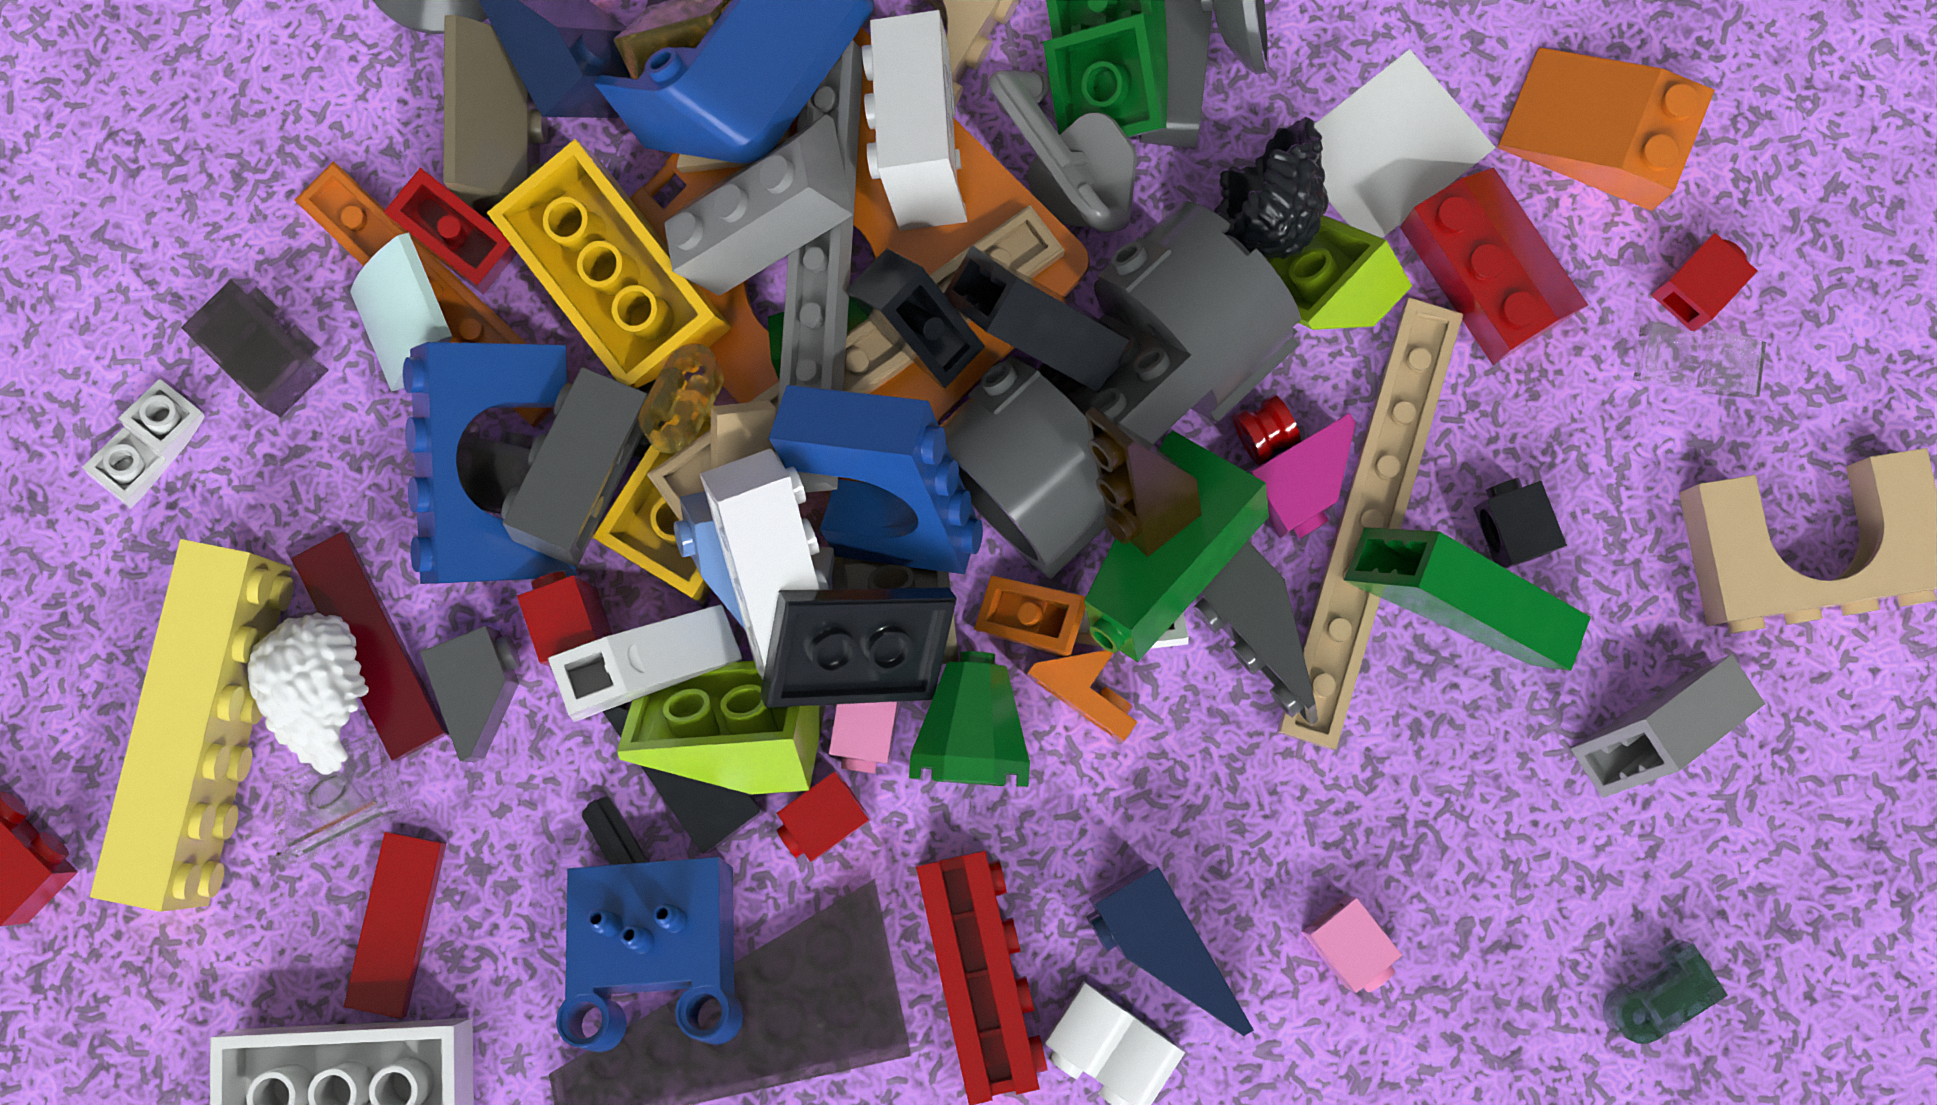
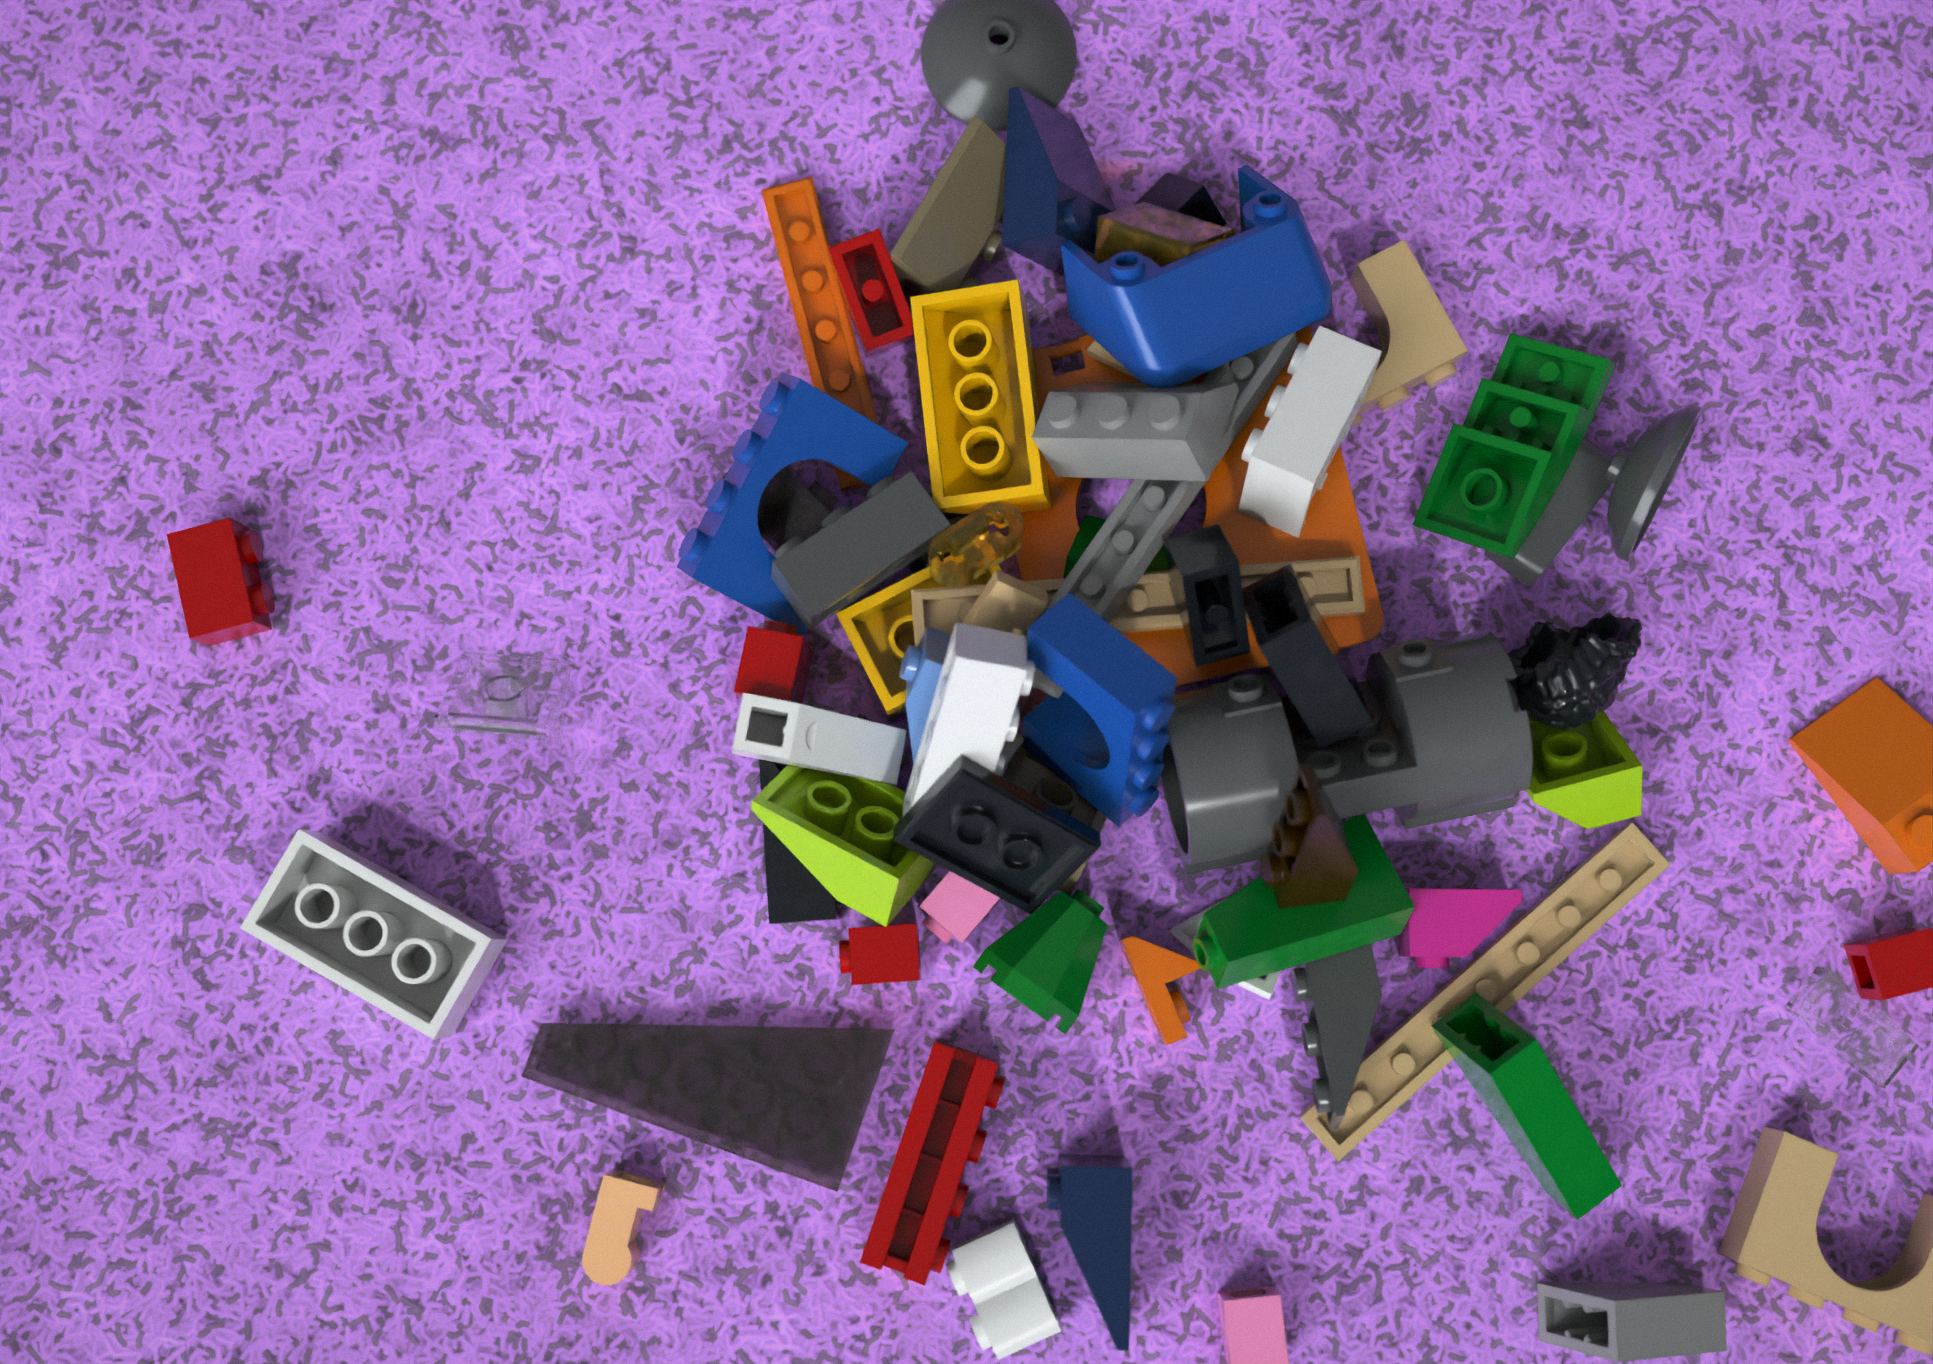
camera: 35 degrees right, 0 degrees up
white slope [82,379,205,509] -> none
light yellow brick [90,539,294,912] -> none
clear smoke brick [181,279,329,418] -> none
white piece [248,613,369,775] -> none
dark red tile [291,531,449,761] -> none
red tile [343,831,447,1019] -> none
light aqua slope [350,233,452,392] -> none
dark grey slope [420,626,521,763] -> none
blue piece [556,796,744,1052] -> none
orange slope [973,575,1086,658] -> none
light grey piece [989,70,1137,233] -> none
red wheel [1232,394,1301,465] -> none
white sticker [1314,49,1496,238] -> none
red slope [1399,167,1588,365] -> none
black brick [1473,478,1567,569] -> none

